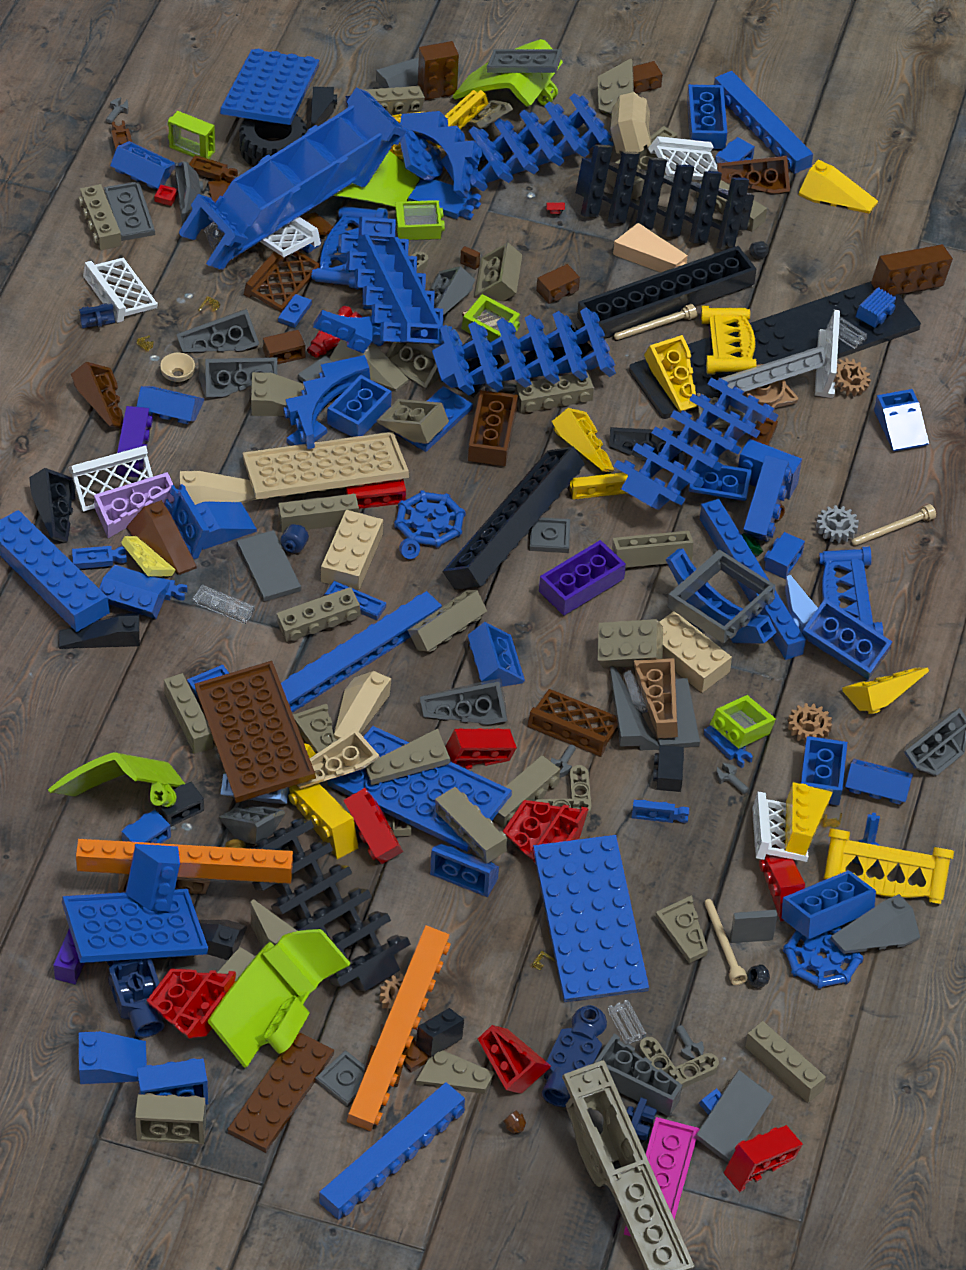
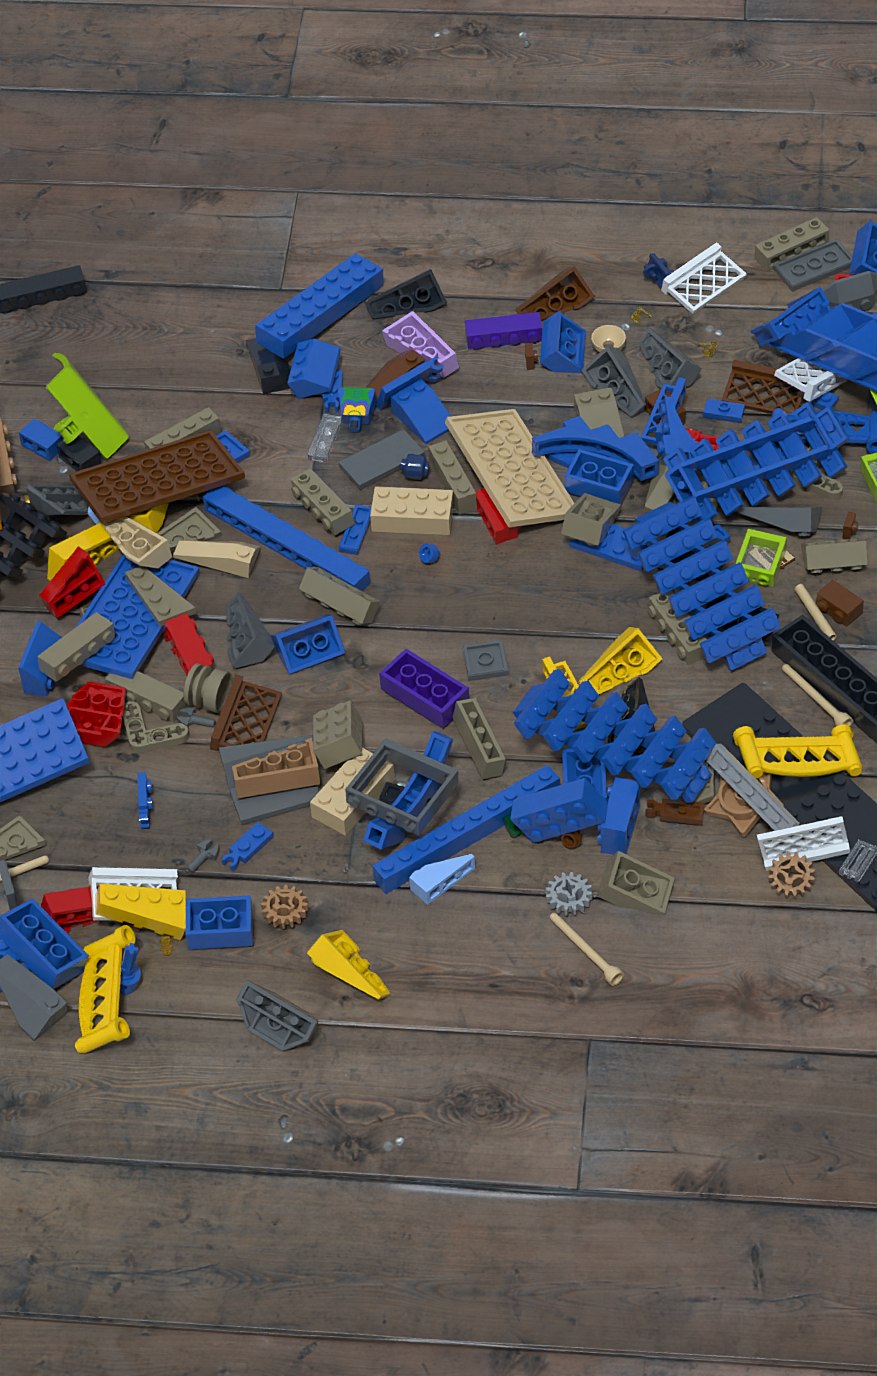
camera: 85 degrees right, 0 degrees up
white fence [69,446,153,511] -> none
blue plate [72,546,127,569] -> none
light yellow wing [121,536,176,577] -> none
tan wedge [180,471,256,505] -> none
reddish brown piece [299,212,333,236] -> none
blue plate [394,490,466,548] -> none
black brick [442,446,585,590] -> none
reddish brown brick [468,390,518,466] -> none
yellow wedge [644,335,697,412] -> none
black brick [653,745,684,792] -> none
lime window [710,695,776,749] -> none
blue brick [764,532,805,579] -> none
blue brick [802,598,892,680] -> none
blue piece [819,546,883,635] -> none
blue slope [845,759,914,804] -> none
slope [874,389,929,451] -> none
none -> dark tan wheel [183,663,233,713]
none -> torso [339,387,377,432]
none -> reddish brown plate [525,343,538,370]
none -> dark tan slope [597,851,675,915]
none -> blue fence [641,377,686,445]
none -> tan piece [794,584,837,641]

